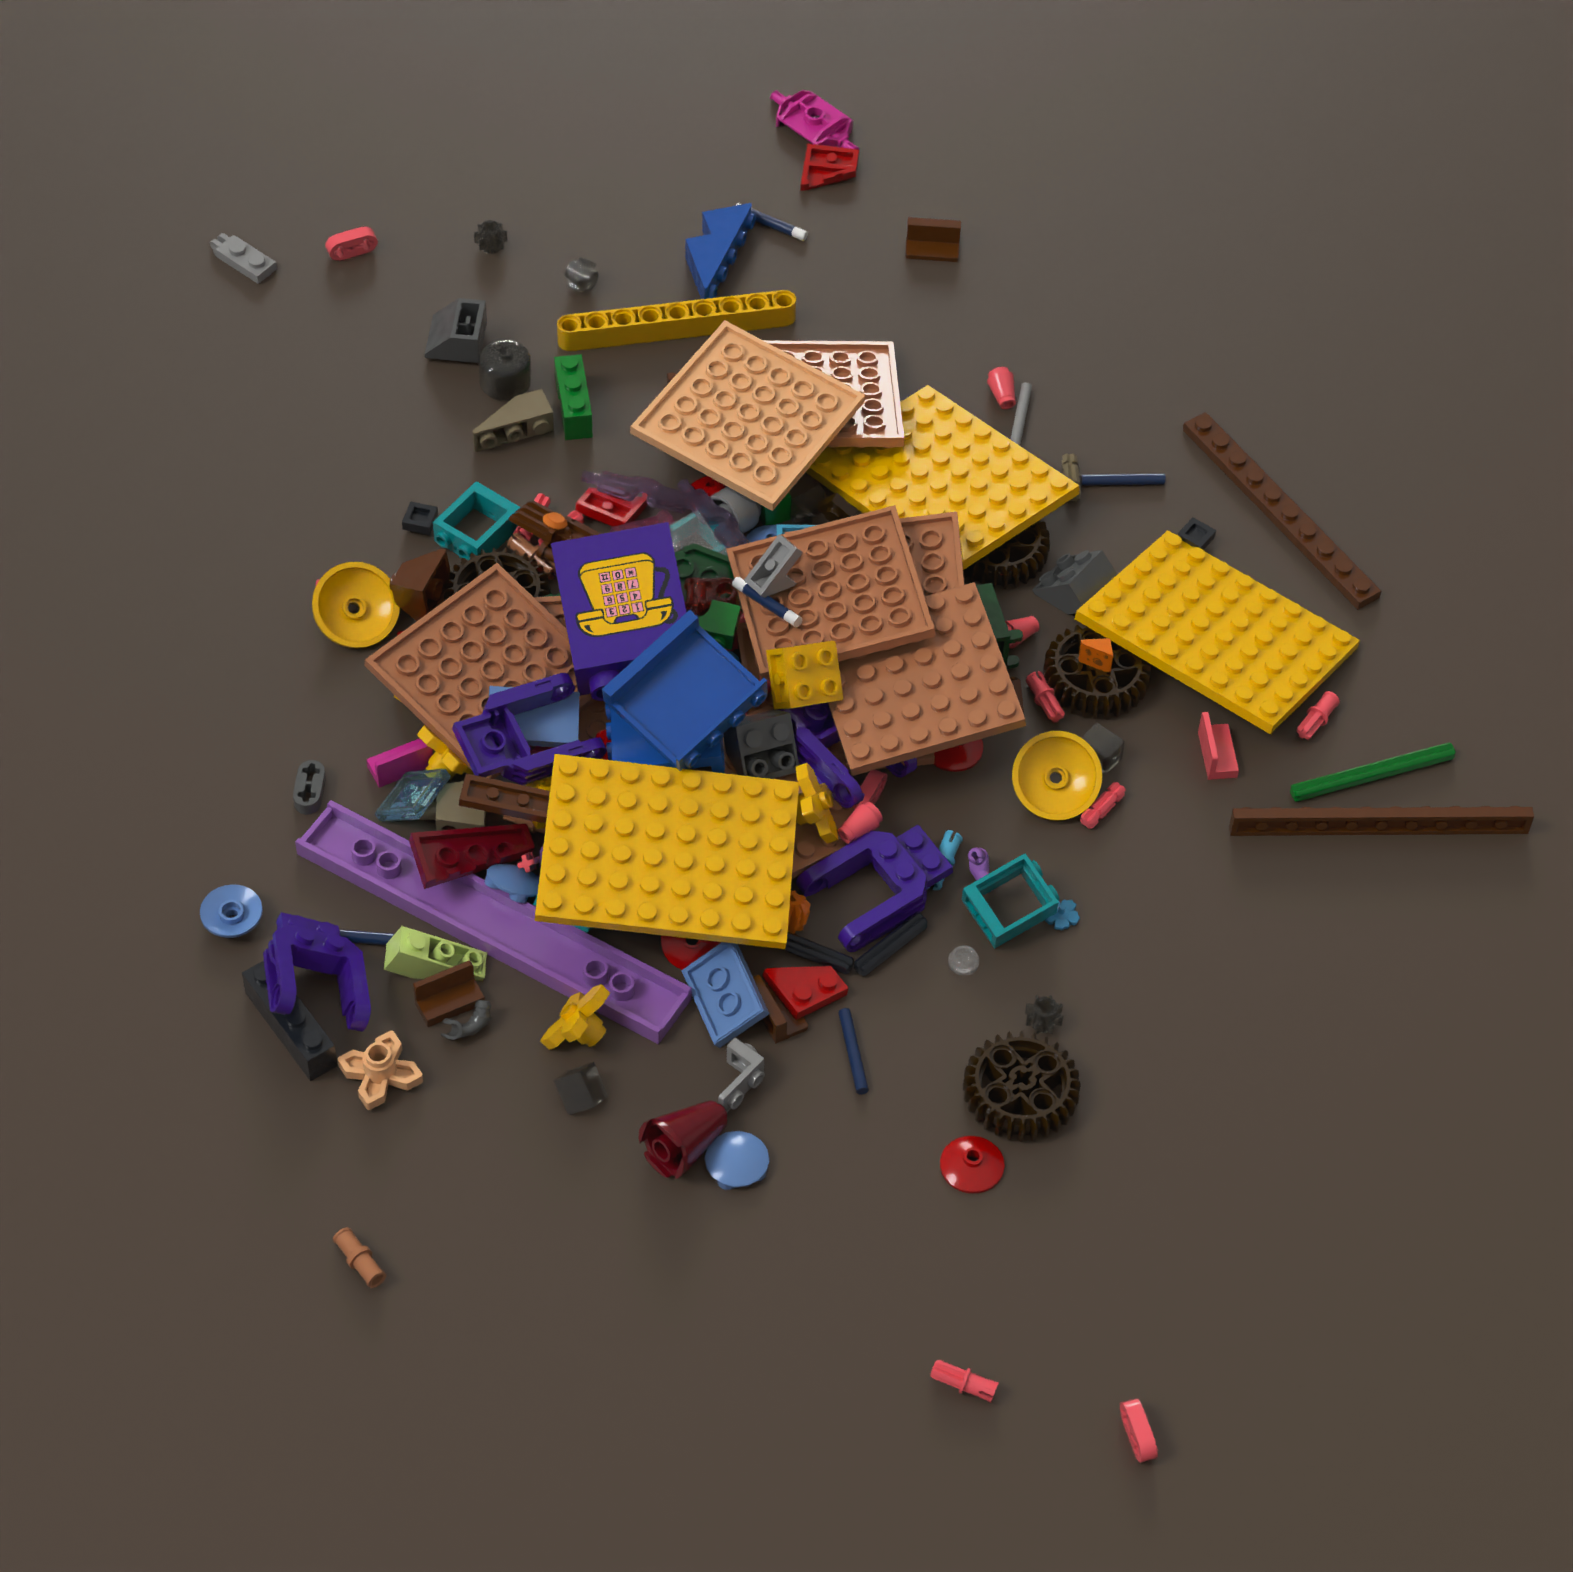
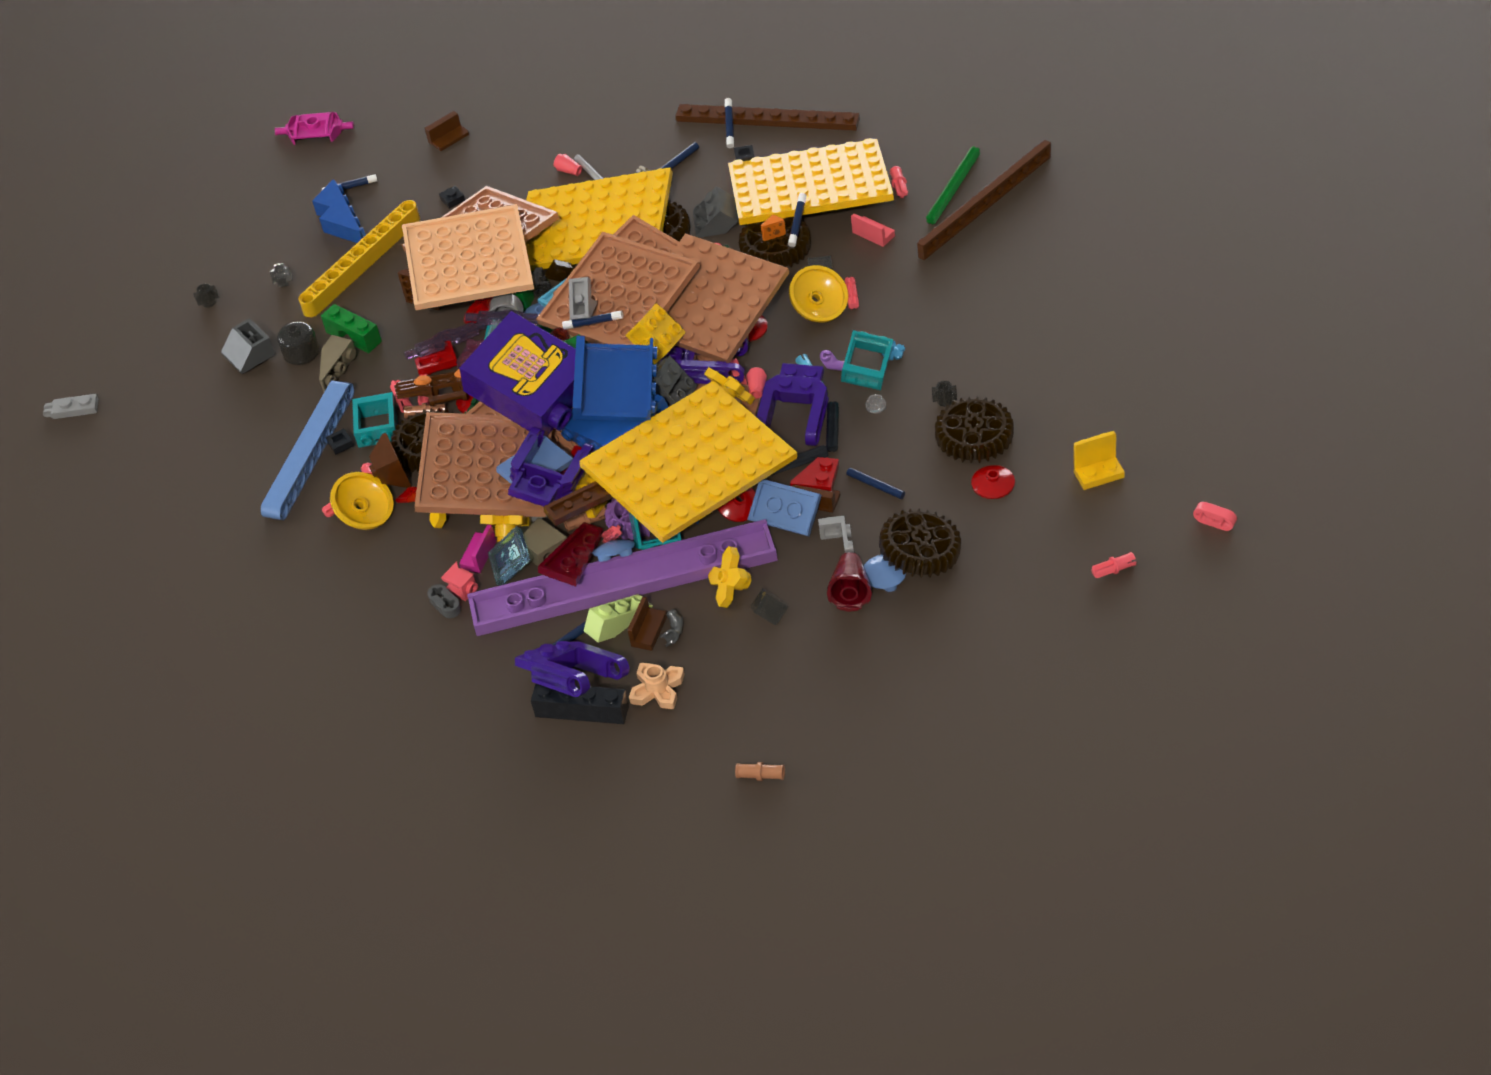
camera: 35 degrees left, 5 degrees down
medium blue dish [200,884,263,938] -> none
coral beam [325,226,378,261] -> none
red wing [801,144,859,191] -> none
none -> medium blue beam [261,380,354,520]
none -> black plate [439,186,465,209]
none -> coral window [441,561,478,602]
none -> dark blue bar [724,98,734,148]
none -> dark blue bar [788,193,807,247]
none -> dark brown gear [879,508,961,578]
none -> yellow bracket [1074,431,1125,490]

